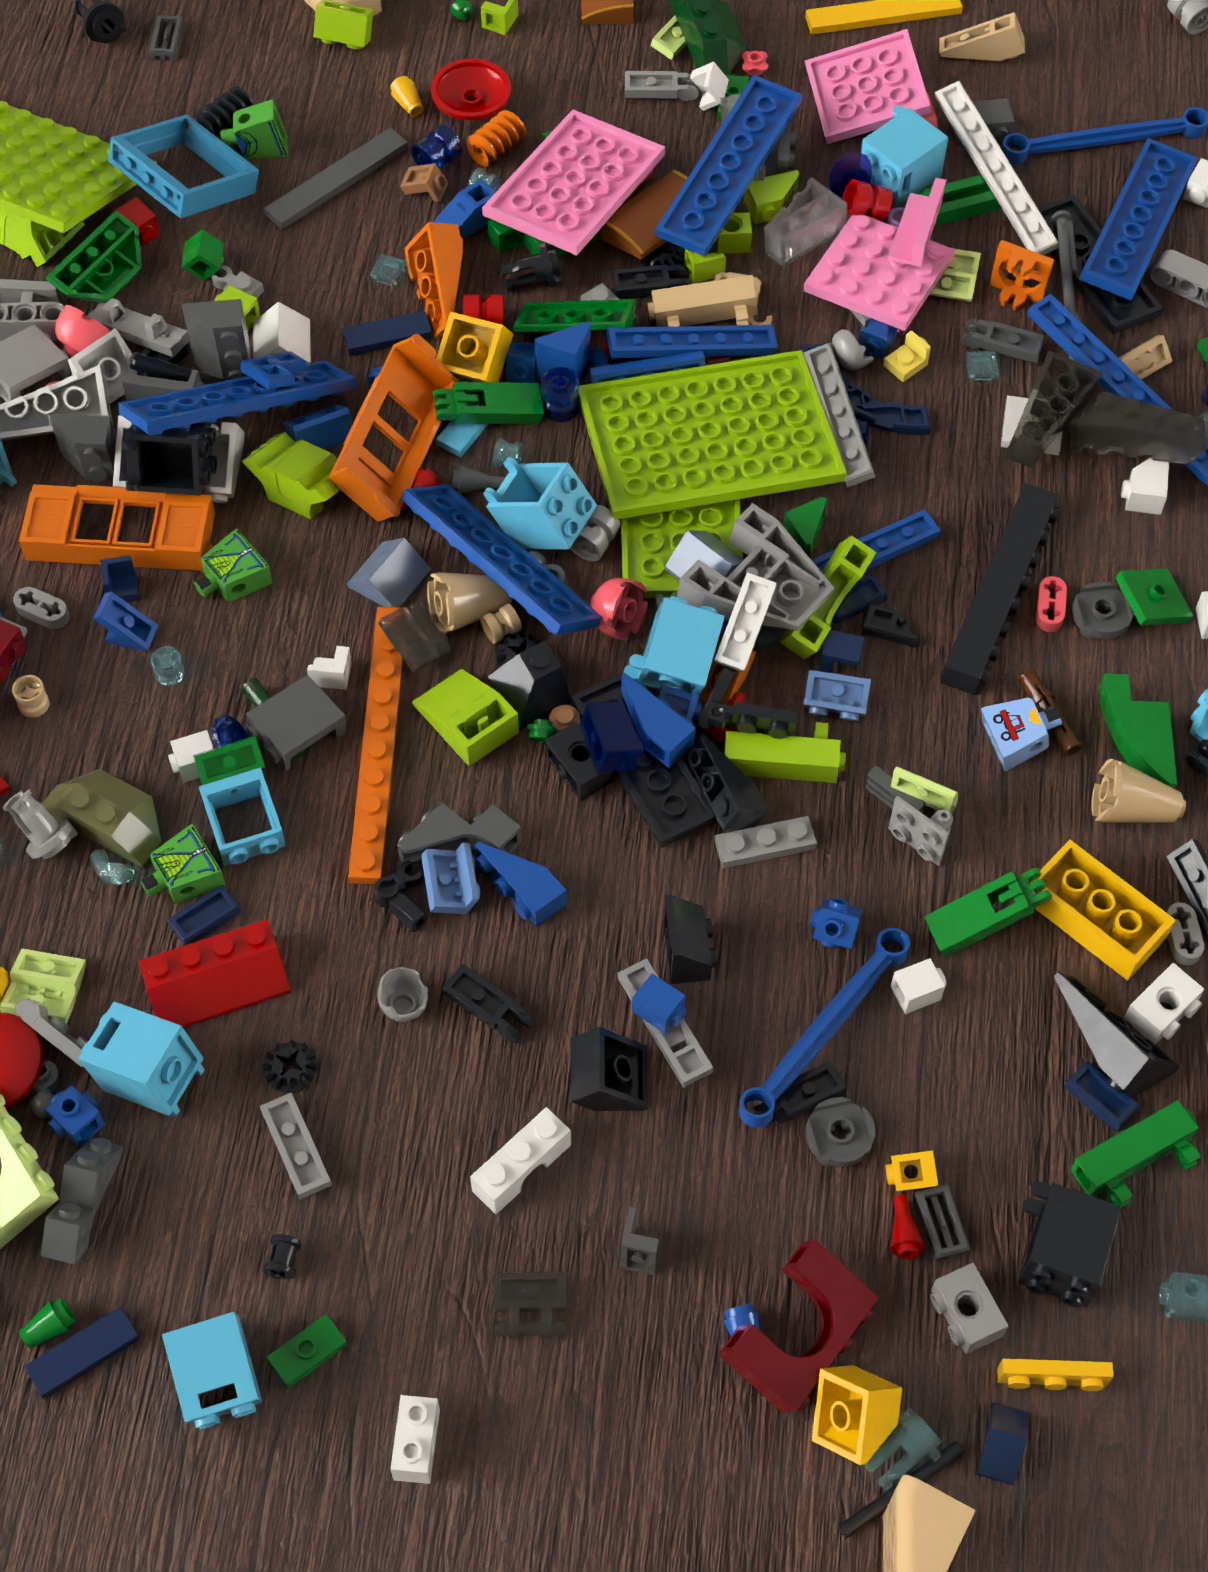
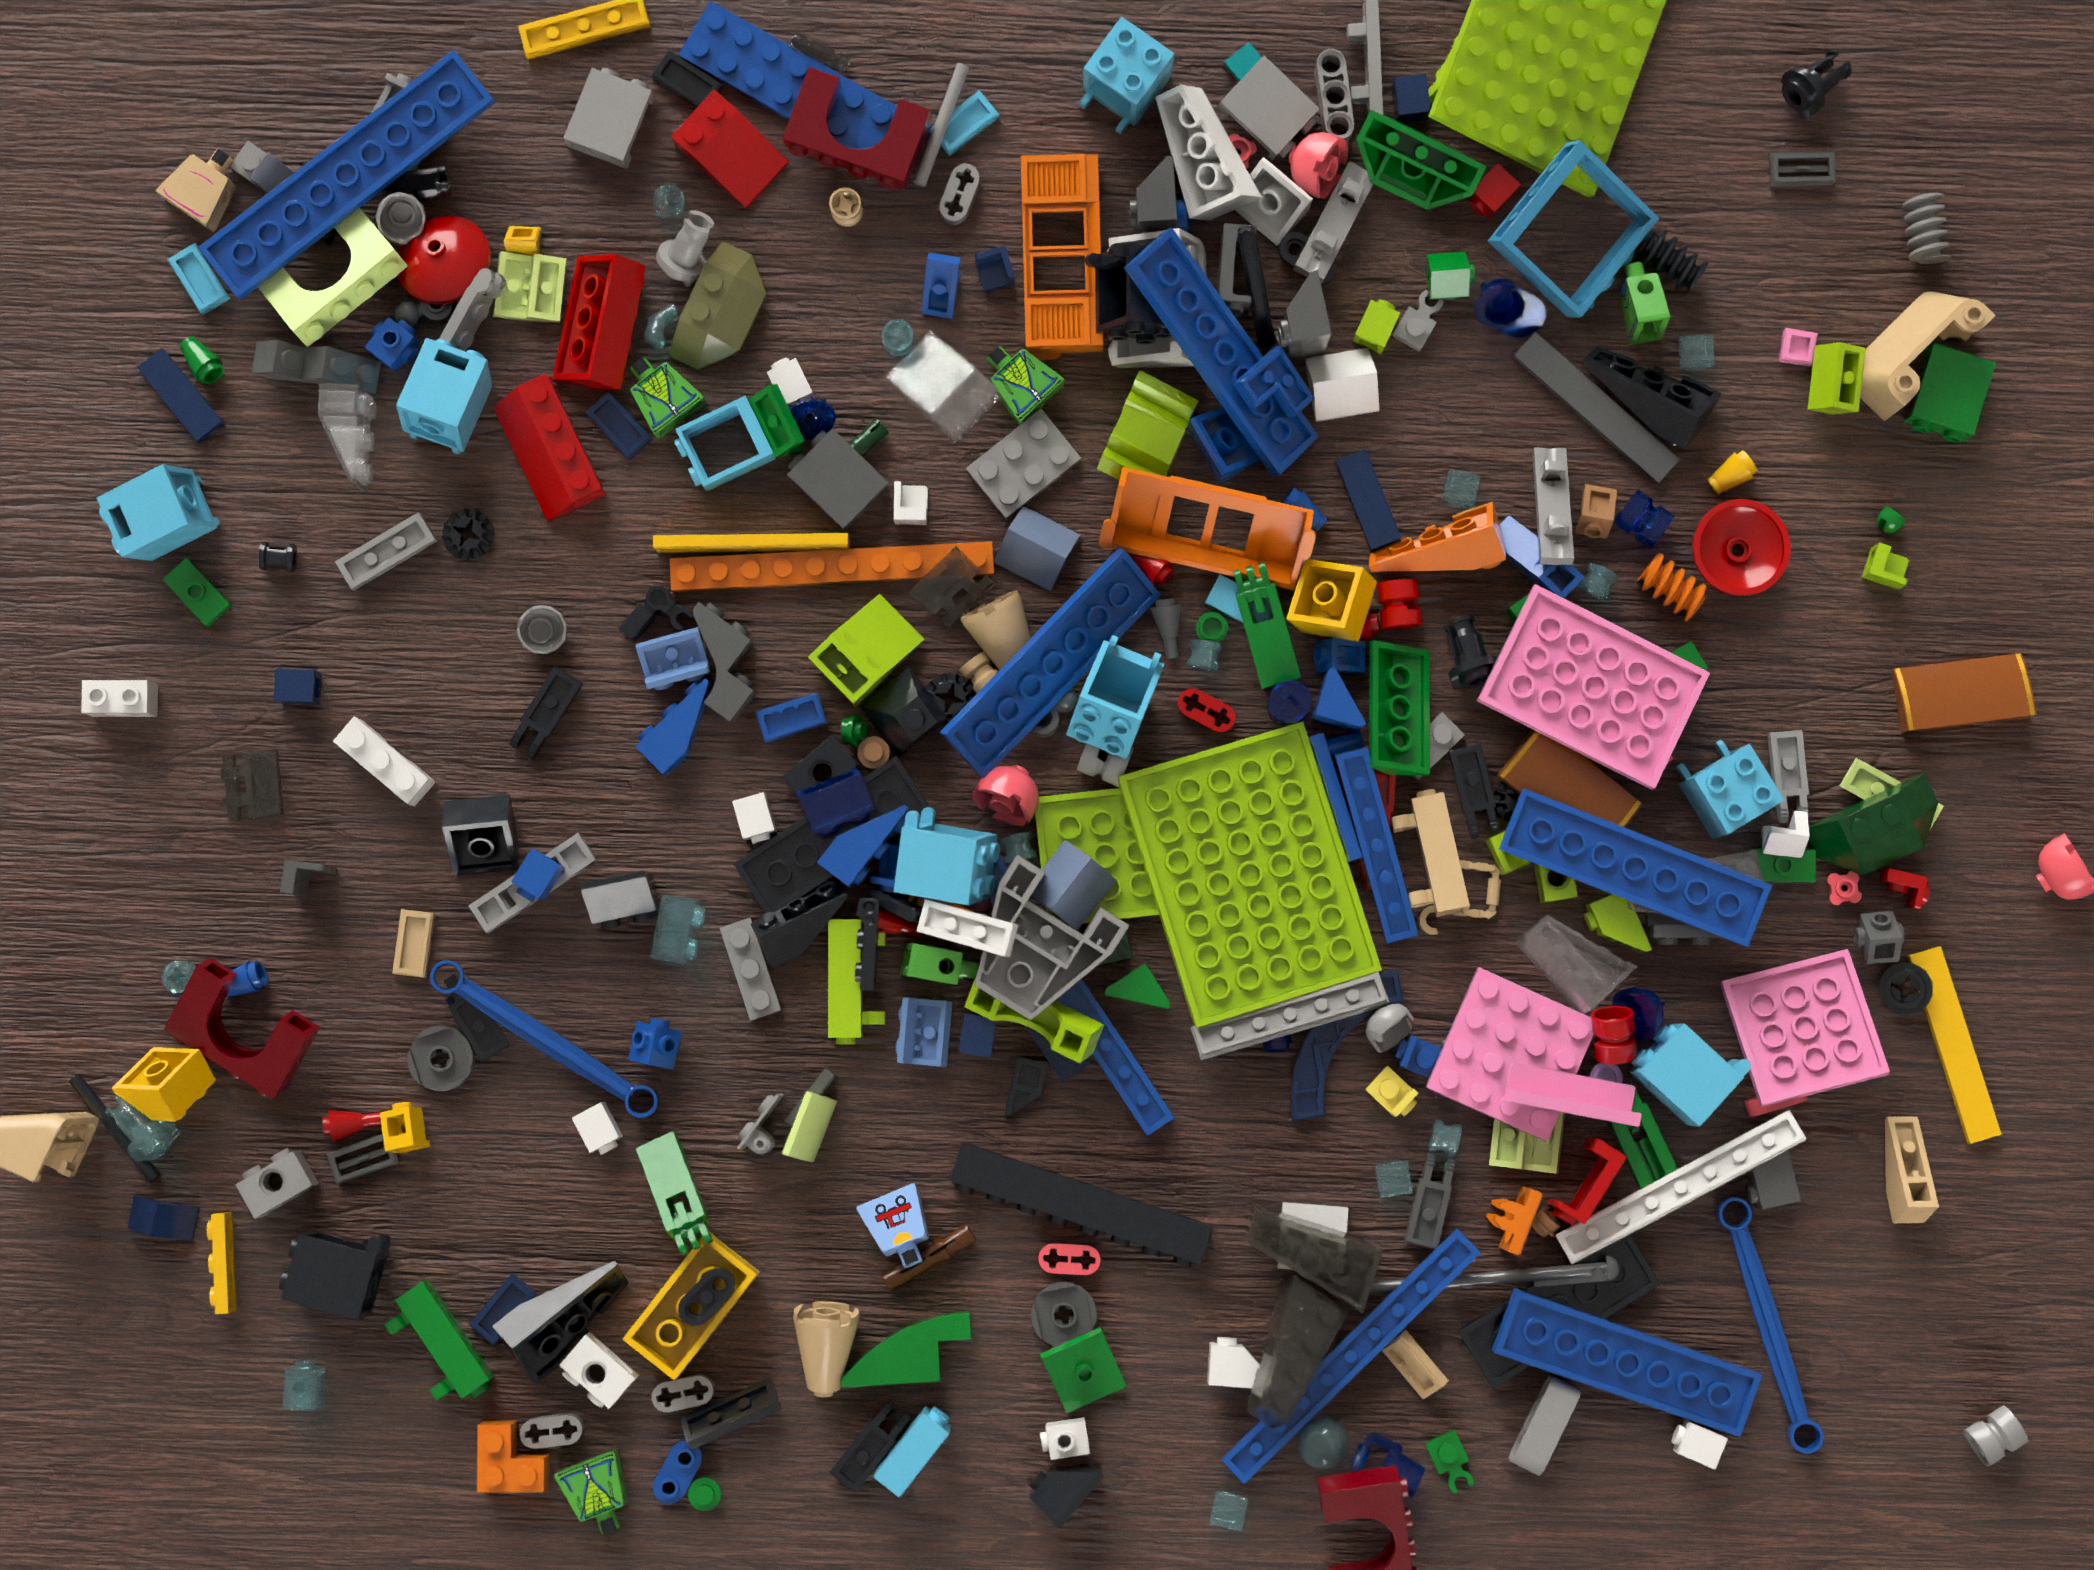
camera: 85 degrees right, 25 degrees up
none -> clear light blue wheel [162,961,196,993]
none -> dark blue panel [274,668,322,705]
none -> clear slope [318,383,376,492]
none -> tan tile [392,909,435,978]
none -> red slope [552,254,646,390]
none -> clear light blue bracket [650,894,706,965]
none -> yellow tile [653,533,850,553]
none -> black plate [678,1267,736,1326]
none -> white brick [732,792,777,844]
none -> blue plate [756,692,828,743]
none -> clear slope [886,331,1000,443]
none -> bright green torso [900,943,979,985]
none -> light grey plate [966,409,1081,520]
none -> red beam [1177,688,1235,734]
none -> green plate [1196,612,1228,645]
none -> dark blue panel [1391,74,1431,123]
none -> clear light blue wheel [1428,1119,1462,1157]
none -> clear blue piece [1474,278,1546,337]
none -> light grey hinge [1532,447,1574,565]
none -> red panel [1547,1137,1627,1226]
none -> black wedge [1582,347,1722,449]
none -> medium azure container [1676,740,1784,839]
none -> clear light blue tile [1678,334,1715,370]
none -> bright pink tile [1779,328,1818,367]
none -> dark grey brick [1853,911,1904,964]
none -> red bracket [1879,868,1930,910]
none -> black gear [1879,962,1933,1015]

